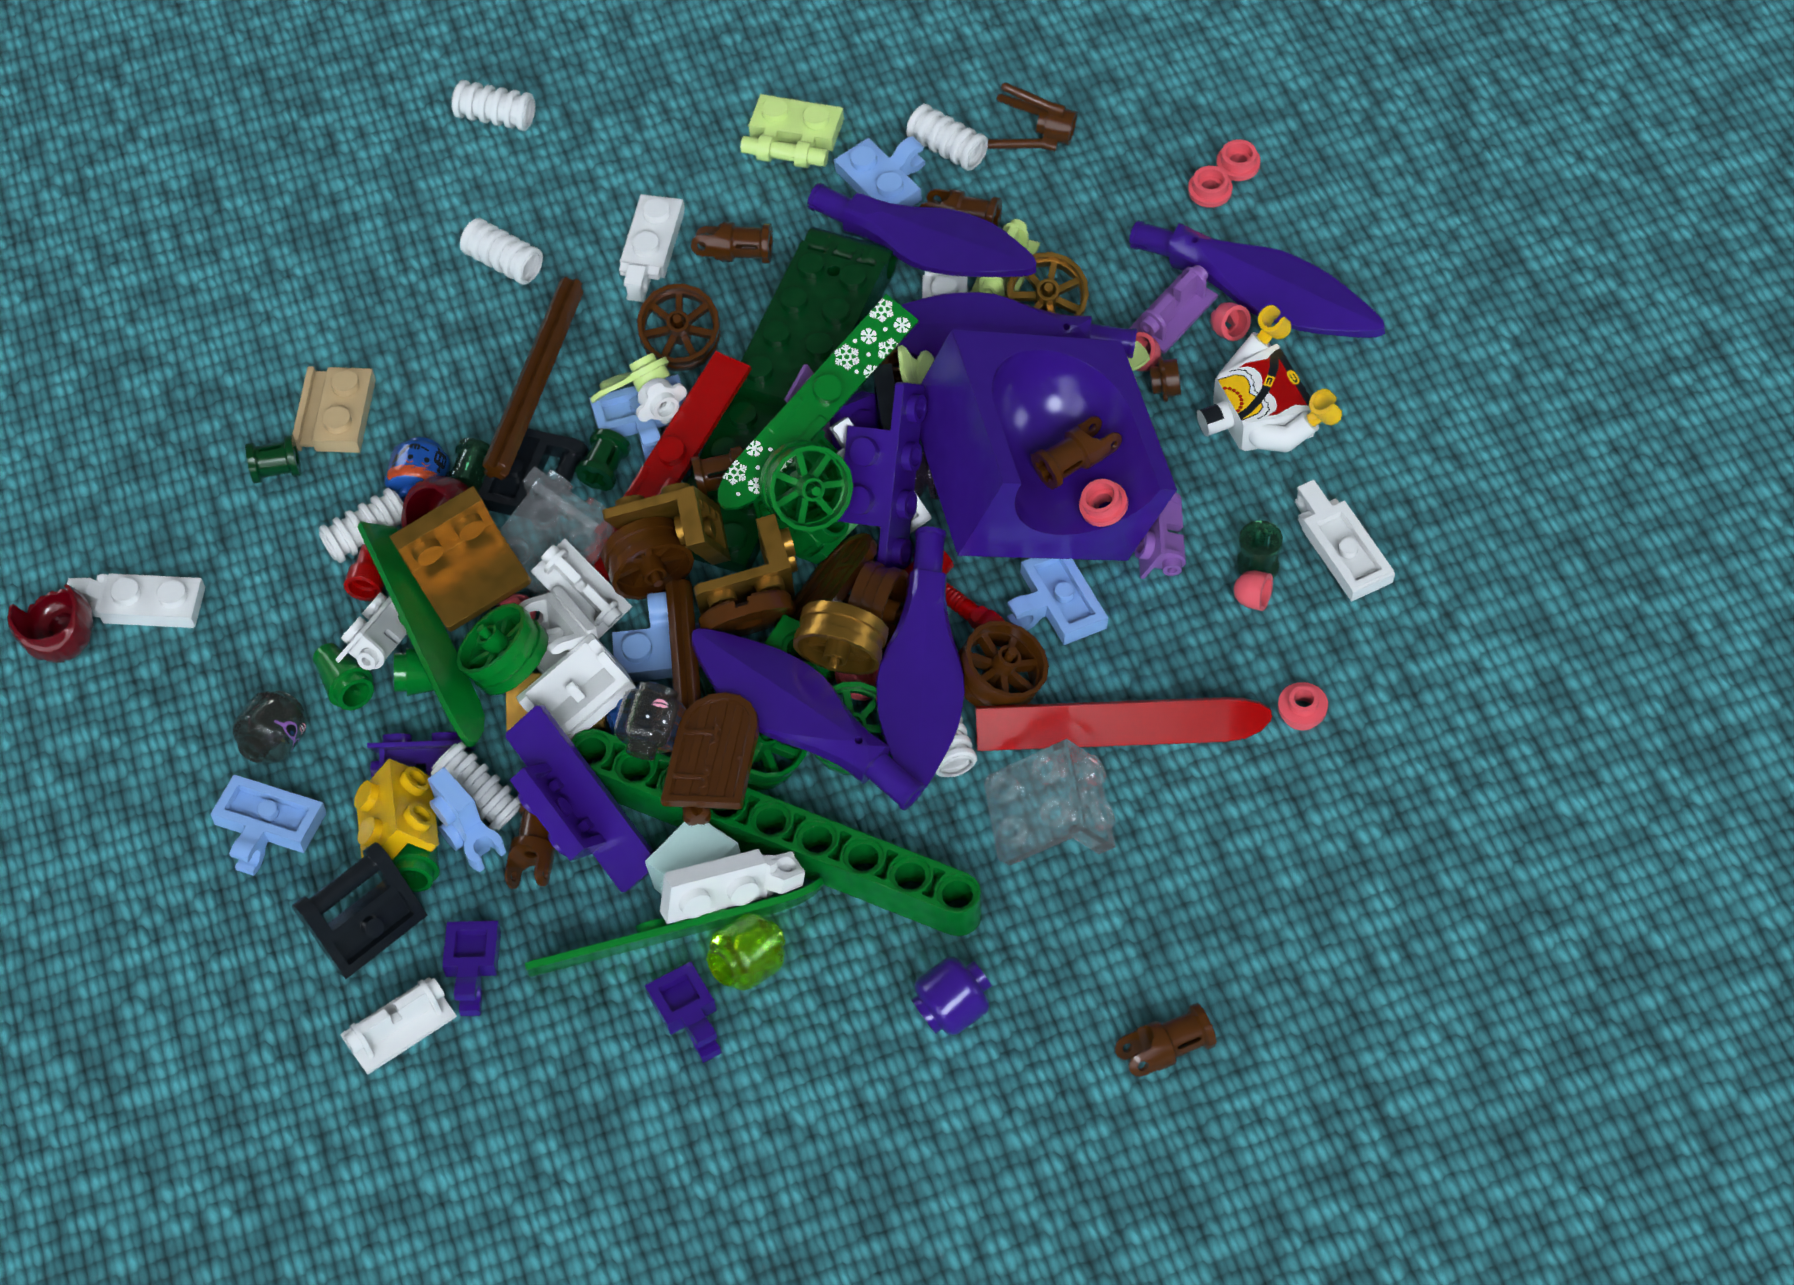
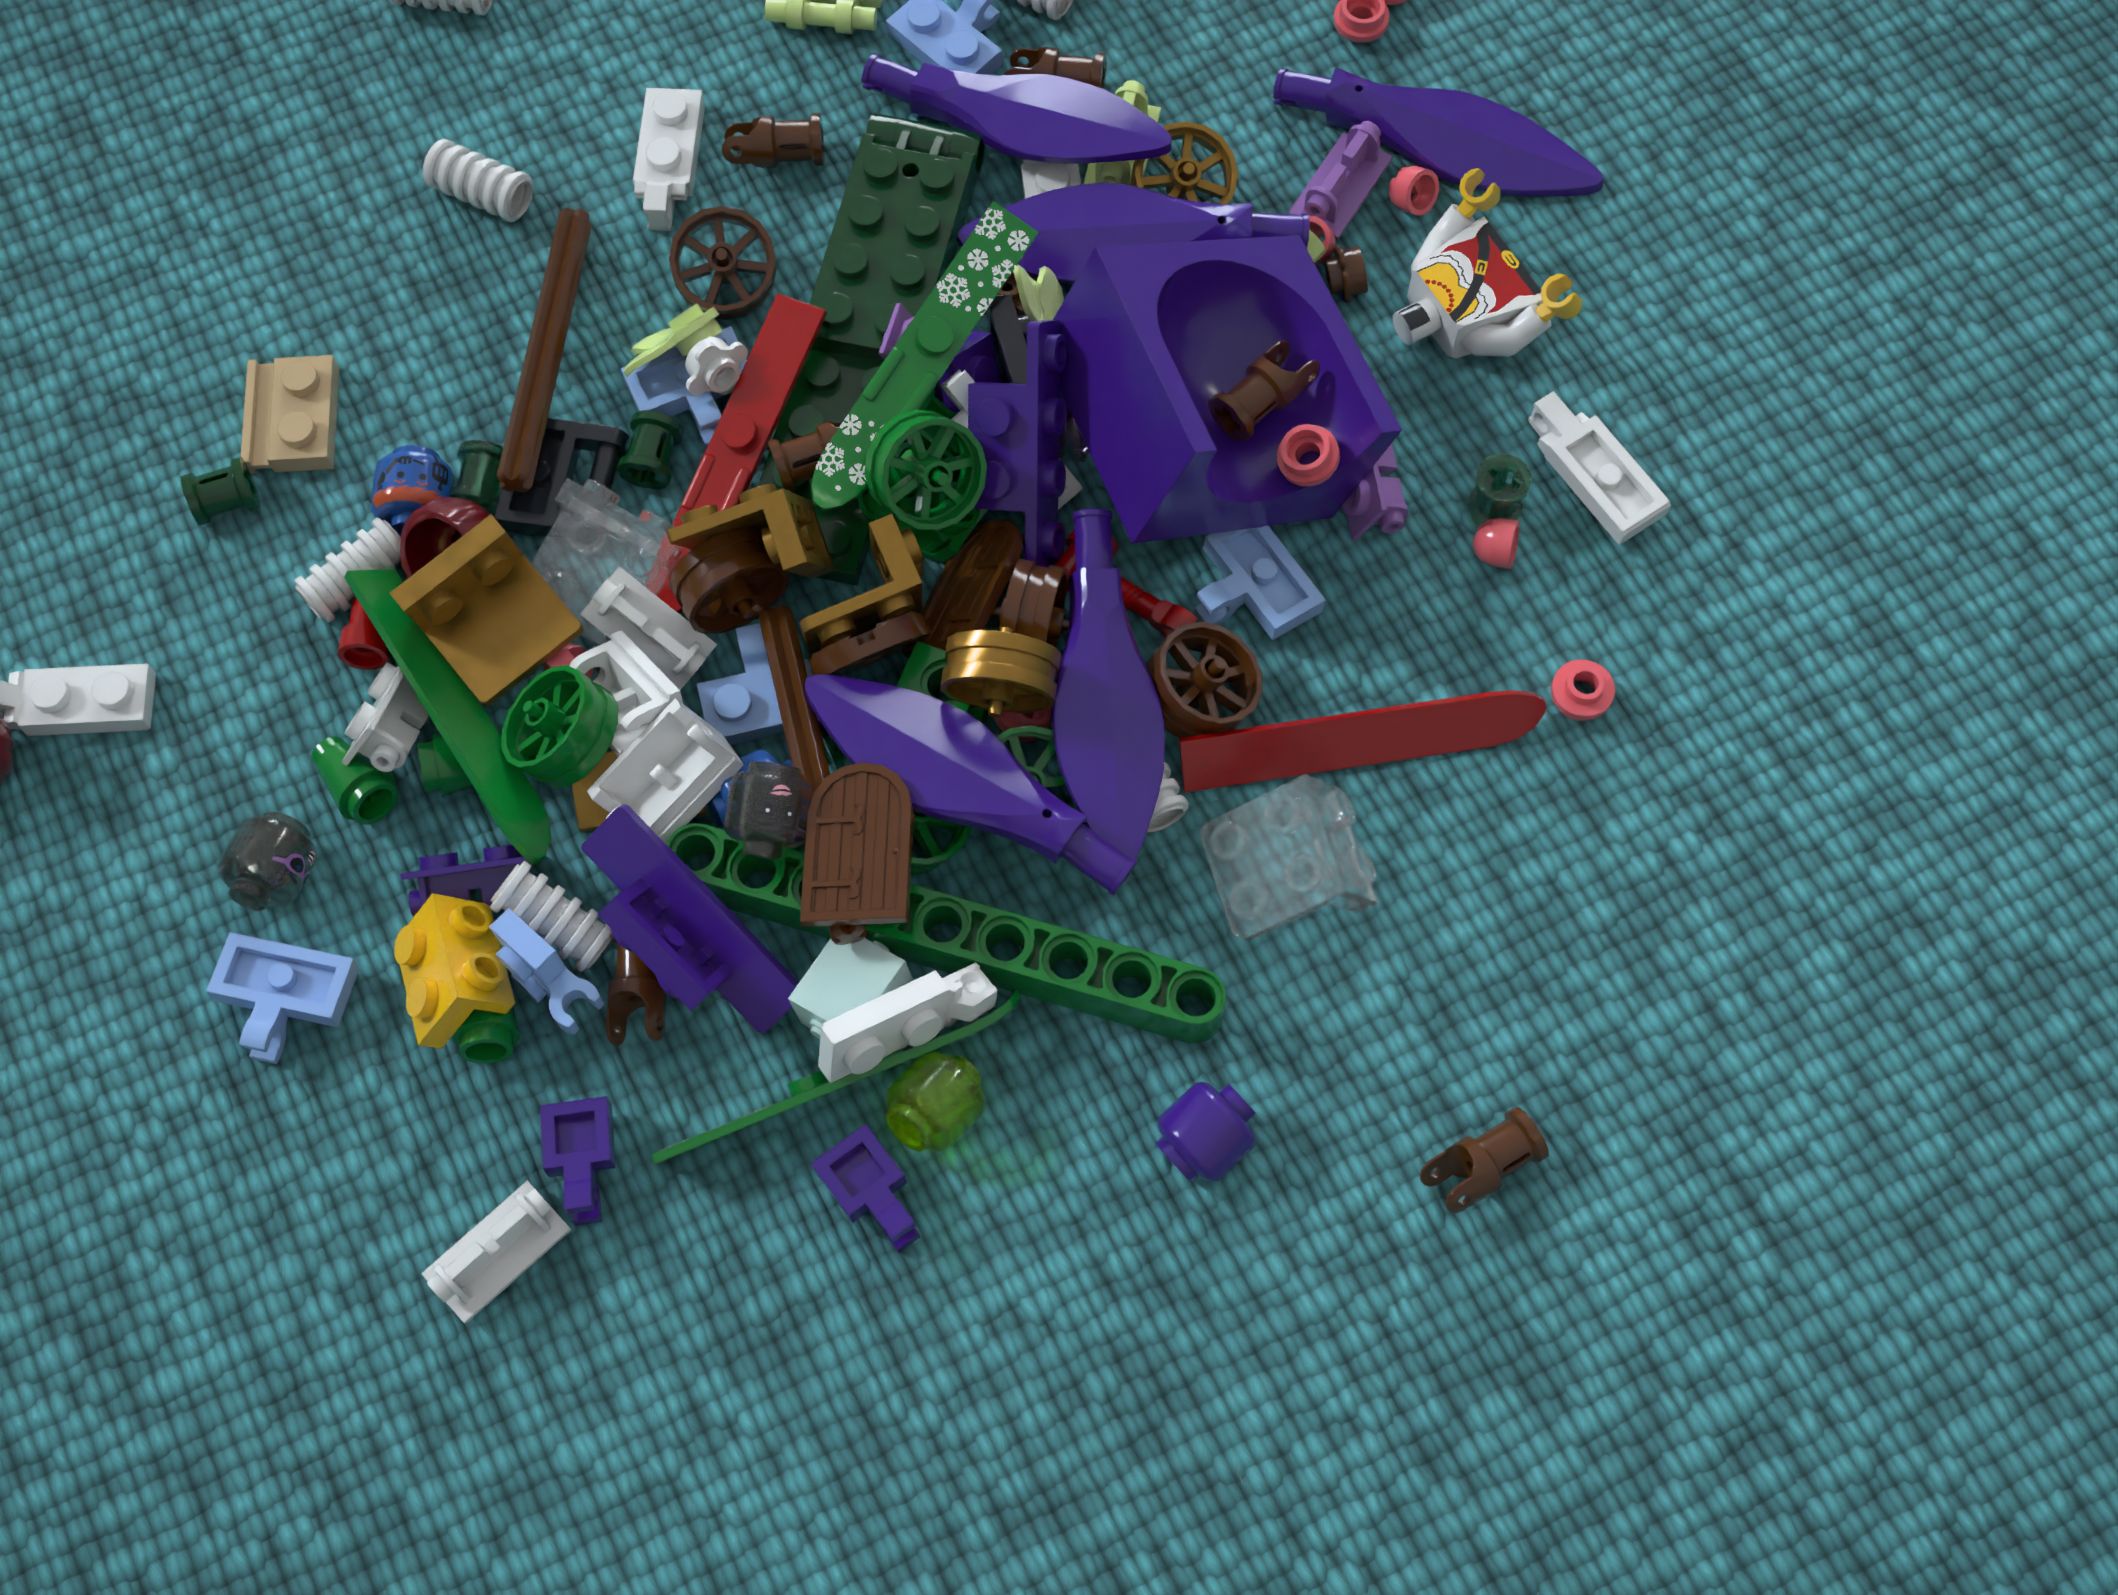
camera: 10 degrees left, 10 degrees up
black plate [292,842,428,979] -> none

